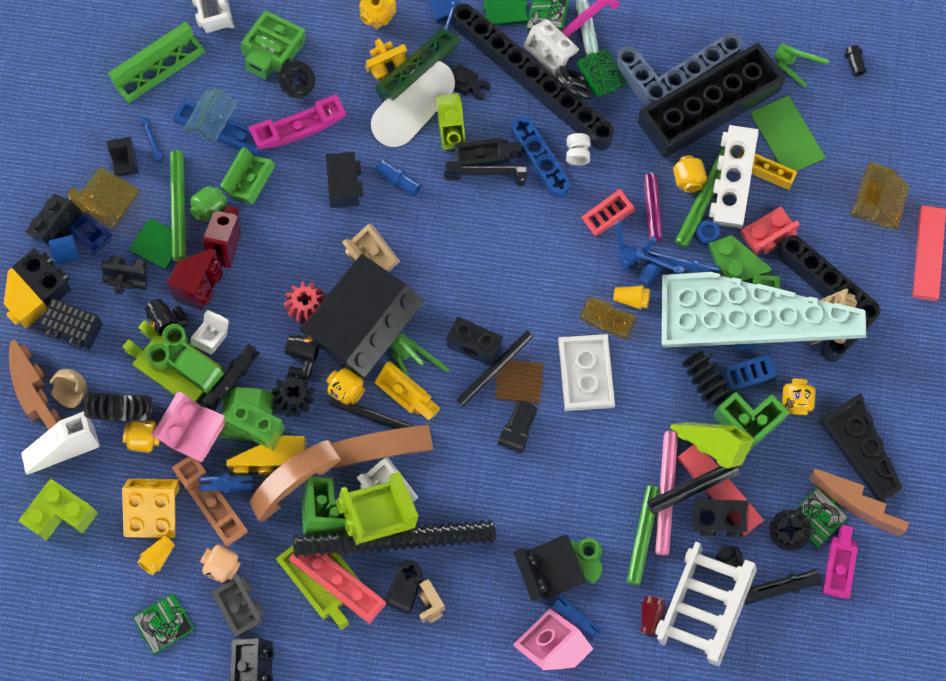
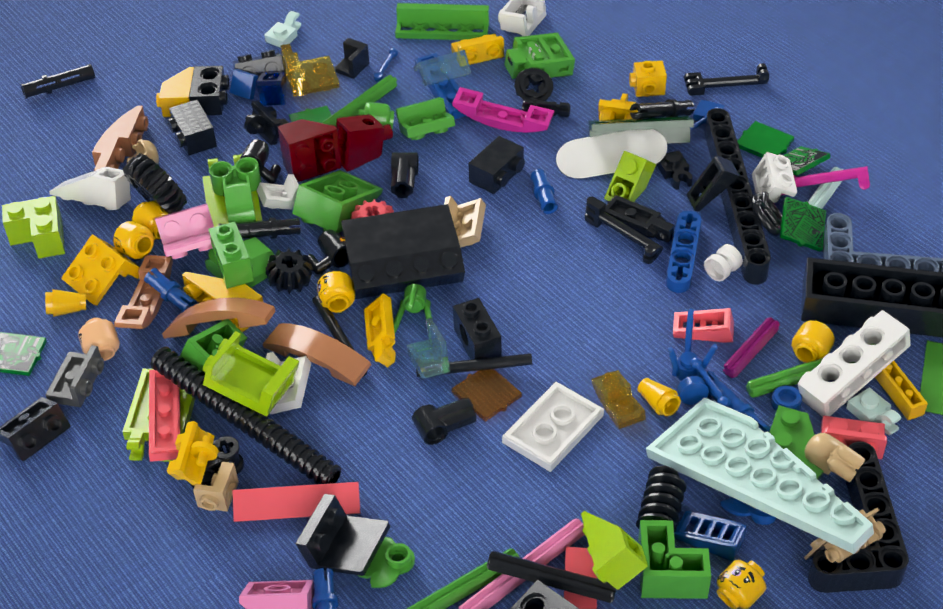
camera: 45 degrees right, 25 degrees down
none -> yellow head [113,221,154,259]
none -> yellow hips [167,421,219,486]
none -> coral tile [232,482,361,522]
none -> light aqua plate [264,11,301,49]
none -> bright green slope [292,170,383,233]
none -> black piece [391,152,419,198]
none -> clear light blue panel [407,318,450,379]
none -> yellow bracket [451,34,504,67]
none -> black axle [522,100,571,117]
none -> black pin [630,99,694,120]
none -> black slope [687,155,739,212]
none -> tan piece [804,433,865,483]
none -> light aqua plate [846,387,901,435]

